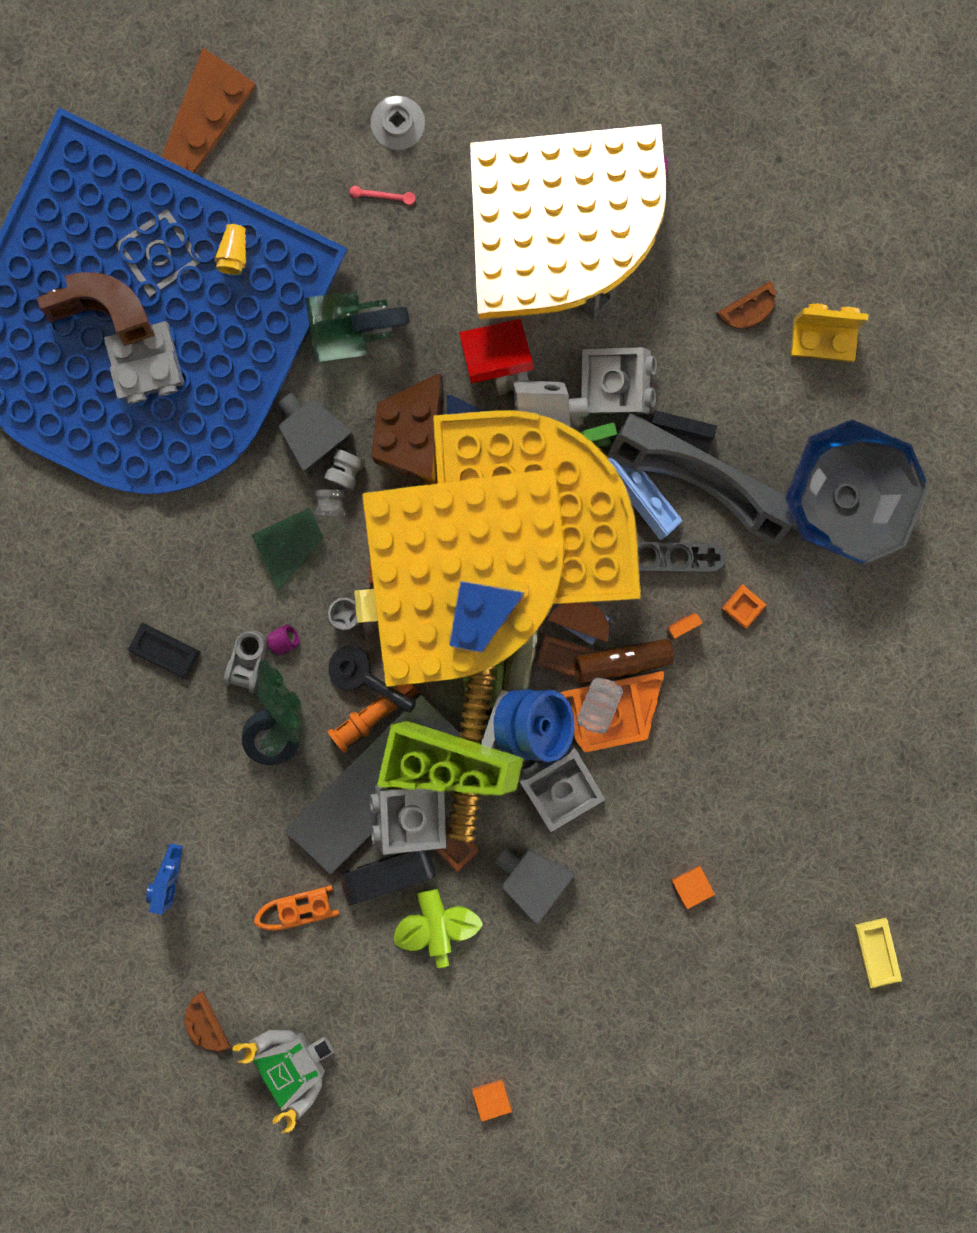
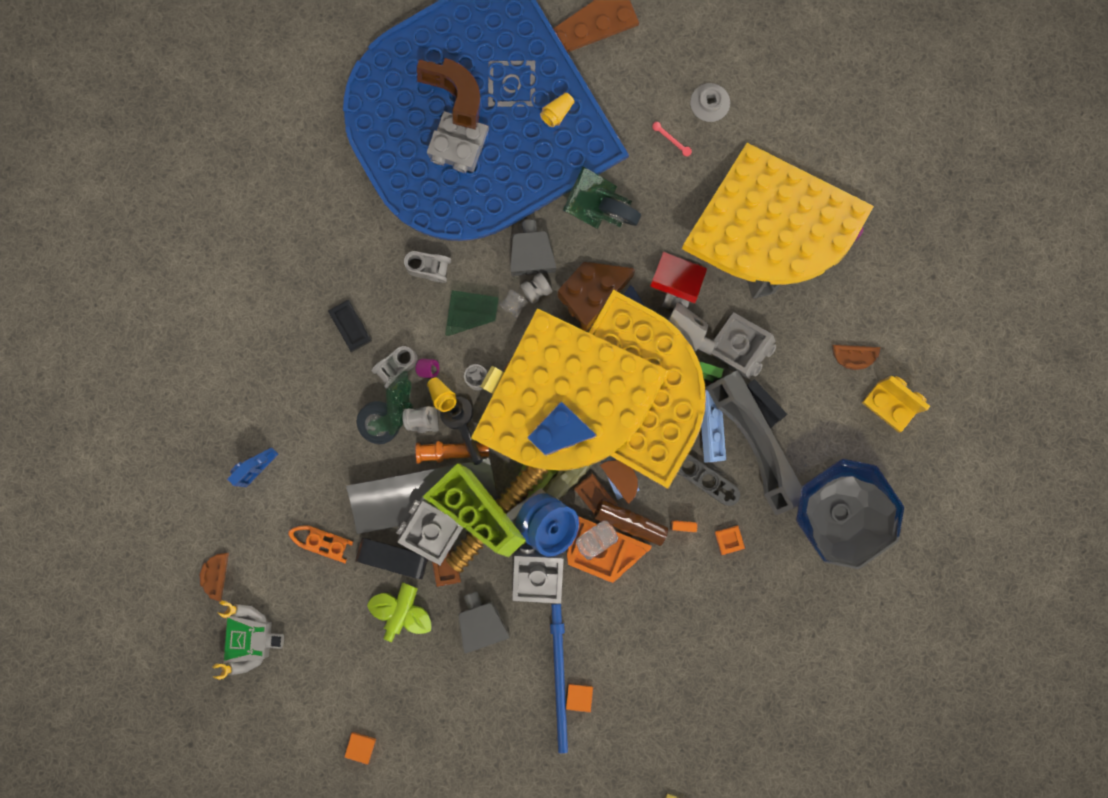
camera: 40 degrees right, 5 degrees down
none -> light grey piece [403,406,439,433]
none -> light grey piece [404,251,451,283]
none -> yellow cone [427,377,456,412]
none -> blue bar [550,603,568,753]

